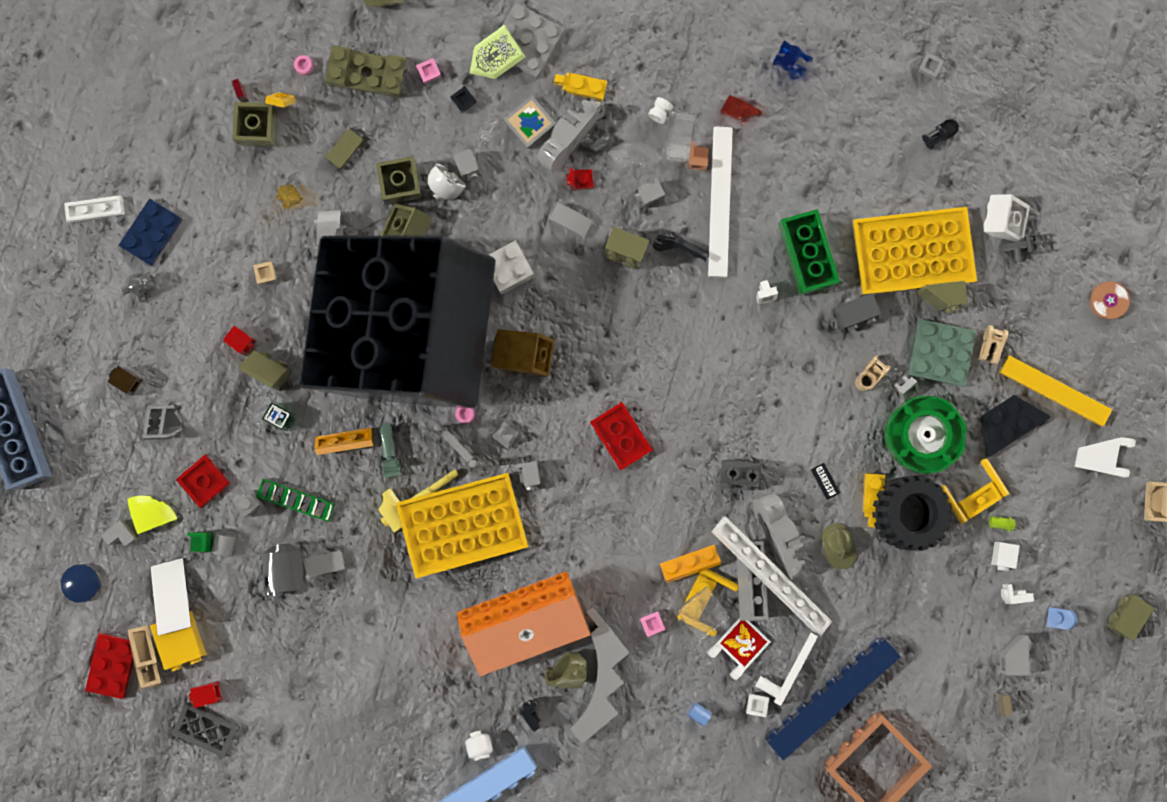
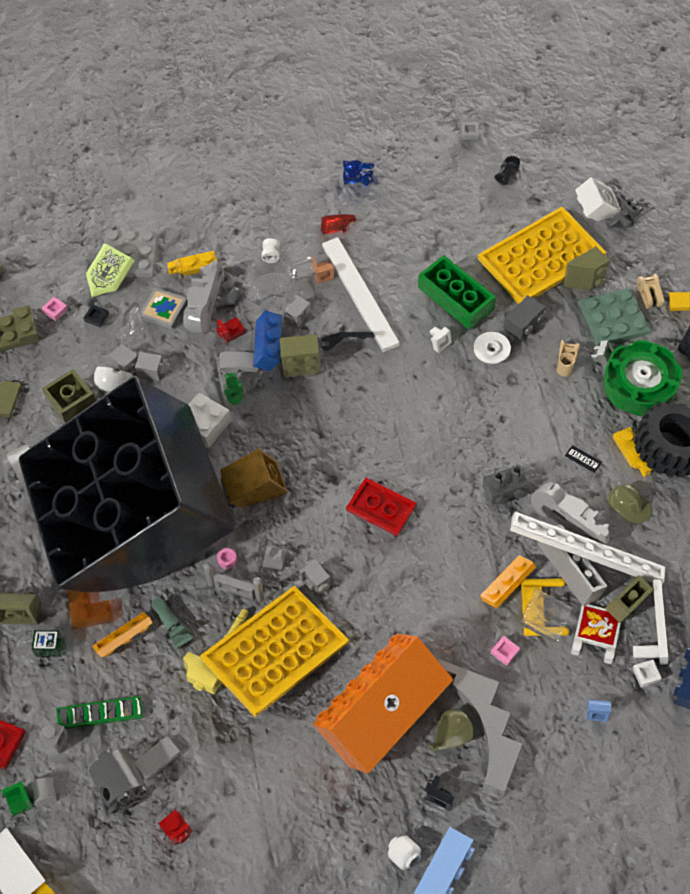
camera: 30 degrees left, 25 degrees down
none -> clear orange plate [67,590,113,630]
none -> light grey brick [135,352,165,381]
none -> red bracket [158,809,192,845]
none -> green hips [223,372,244,405]
none -> blue brick [254,310,282,371]
none -> white dish [474,332,511,364]
none -> olive brick [605,575,654,623]

